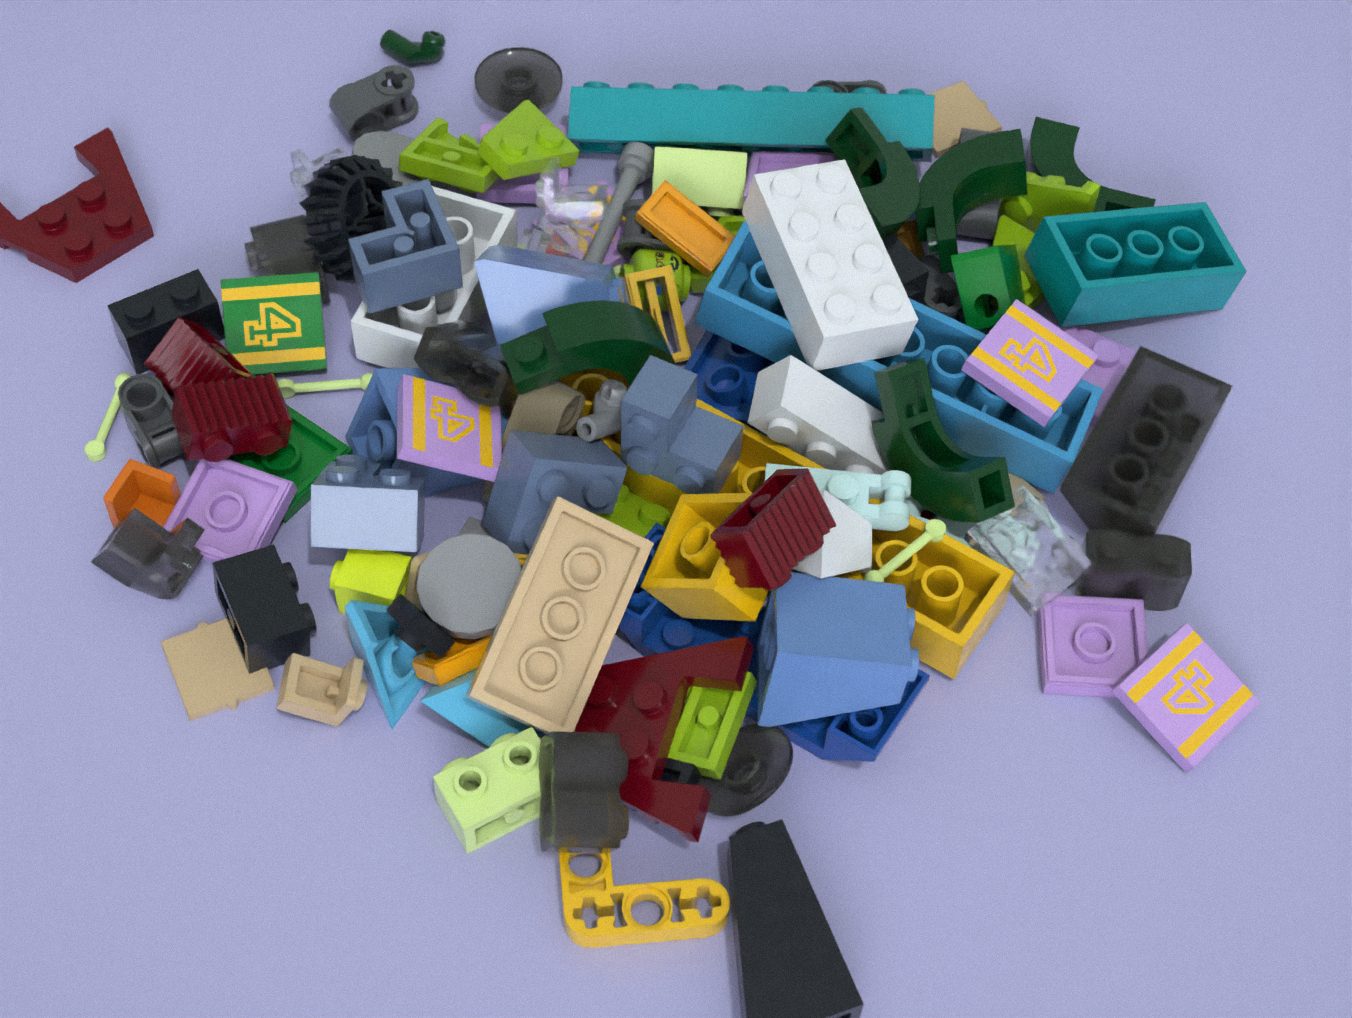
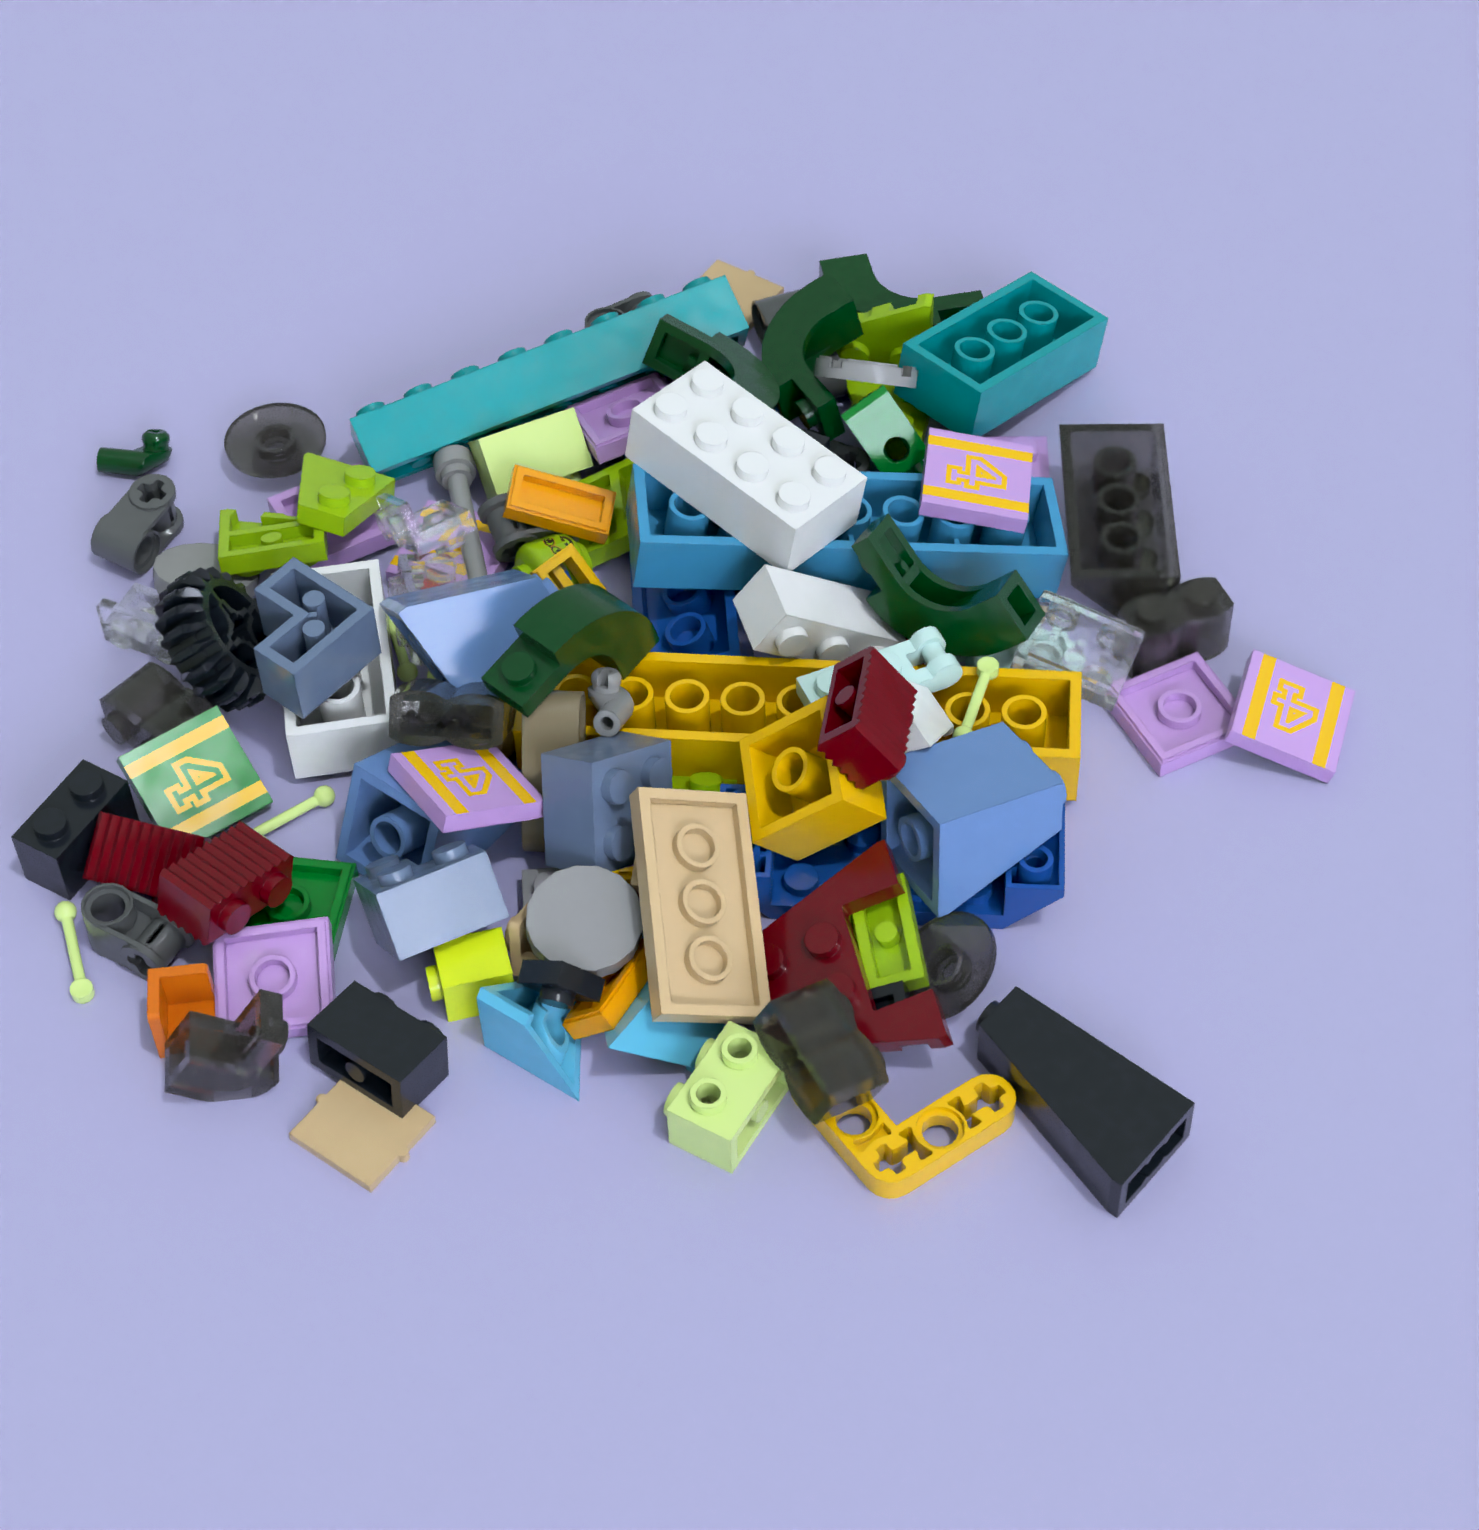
camera: 25 degrees left, 5 degrees down
tan bracket [276,653,368,727] -> none
sand blue brick [621,355,743,494] -> none
none -> light grey tile [814,355,919,388]

